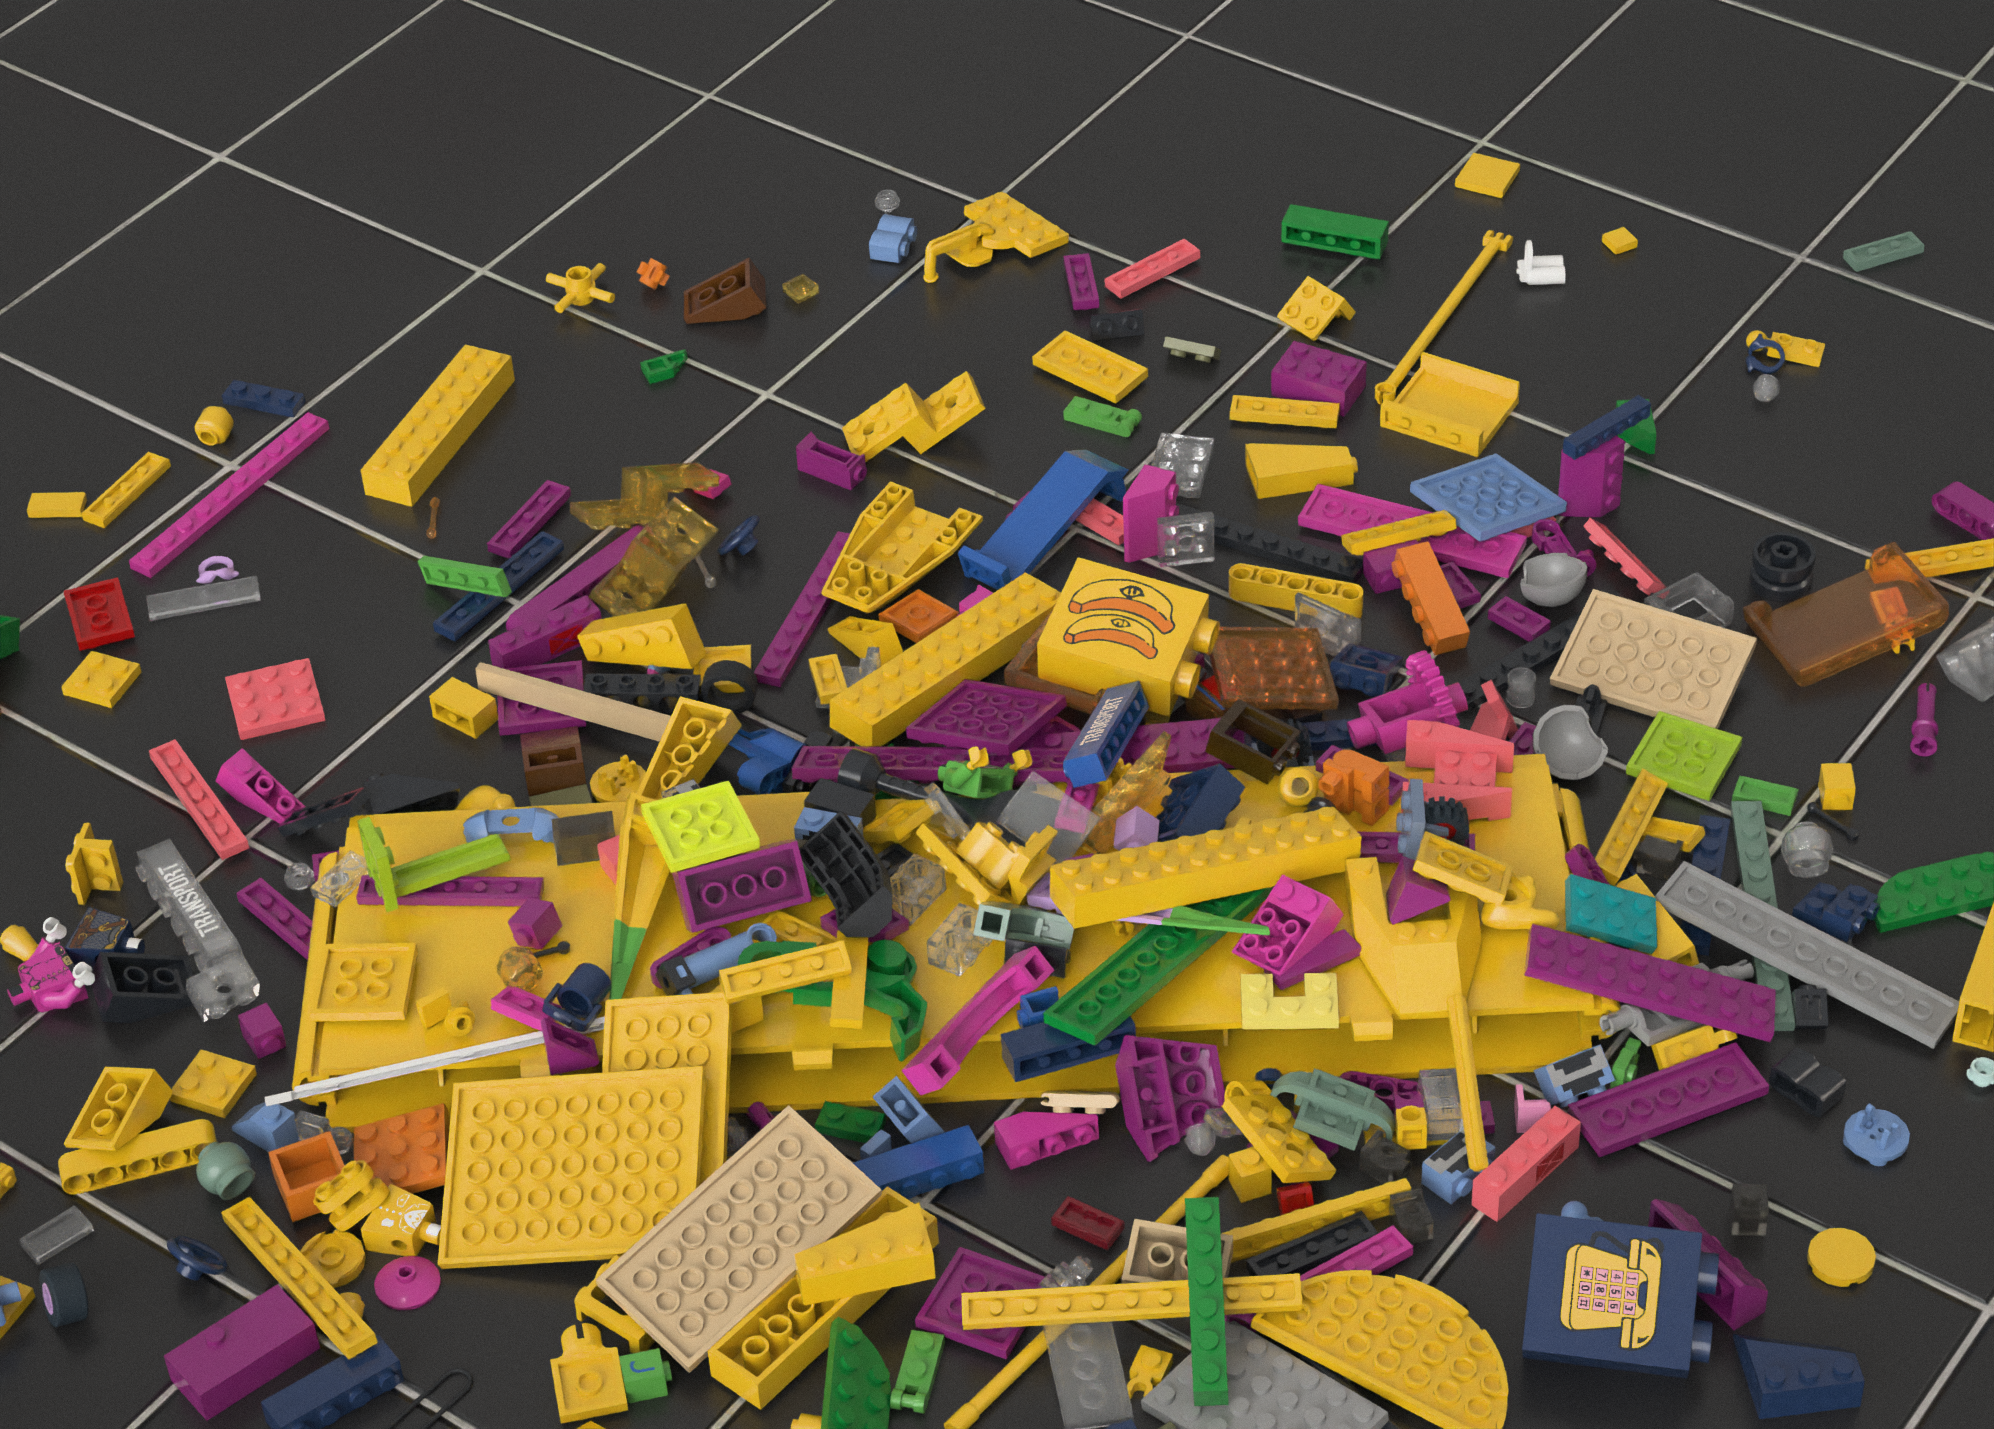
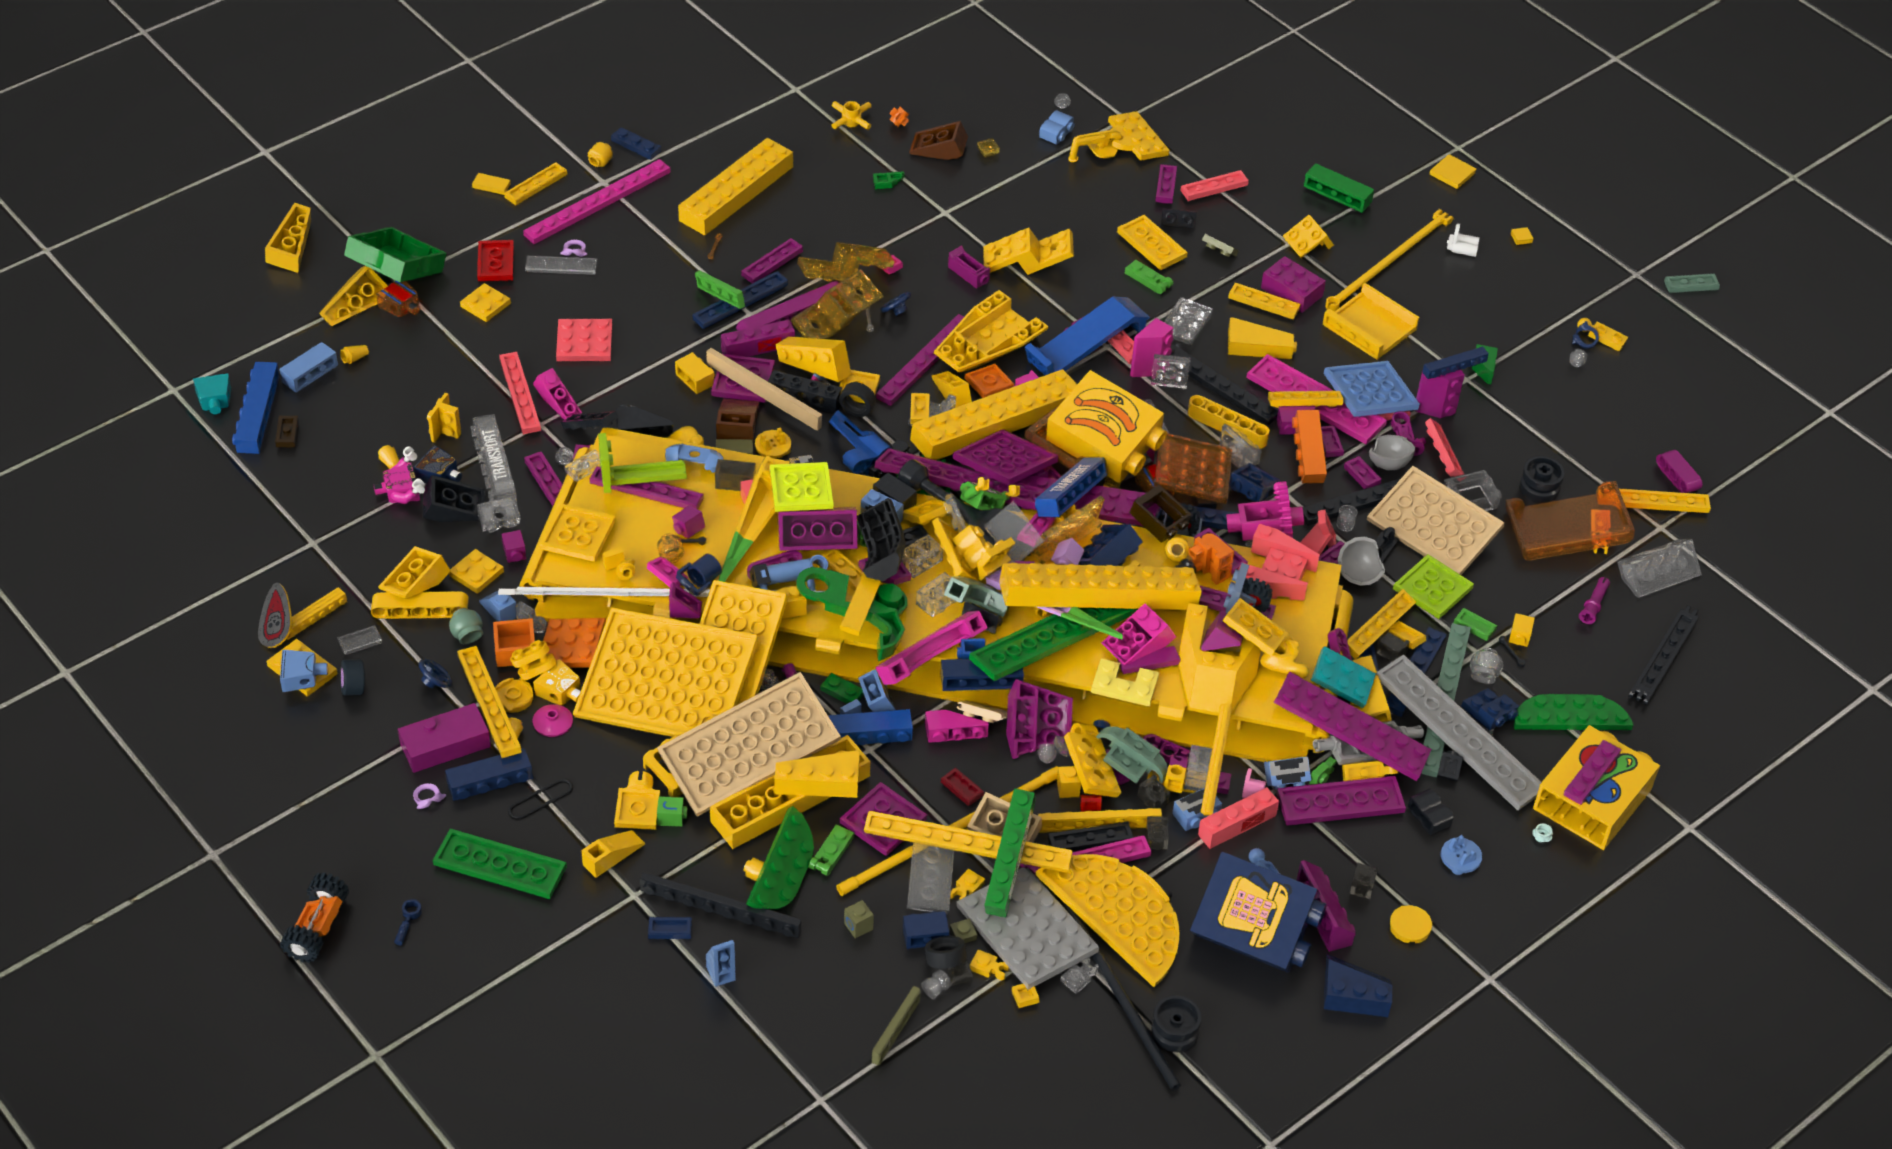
camera: 10 degrees right, 5 degrees up
yellow wedge [637,696,742,800] -> none
yellow hinge [719,940,852,1004] -> none
clear plate [1039,1255,1095,1288] -> none

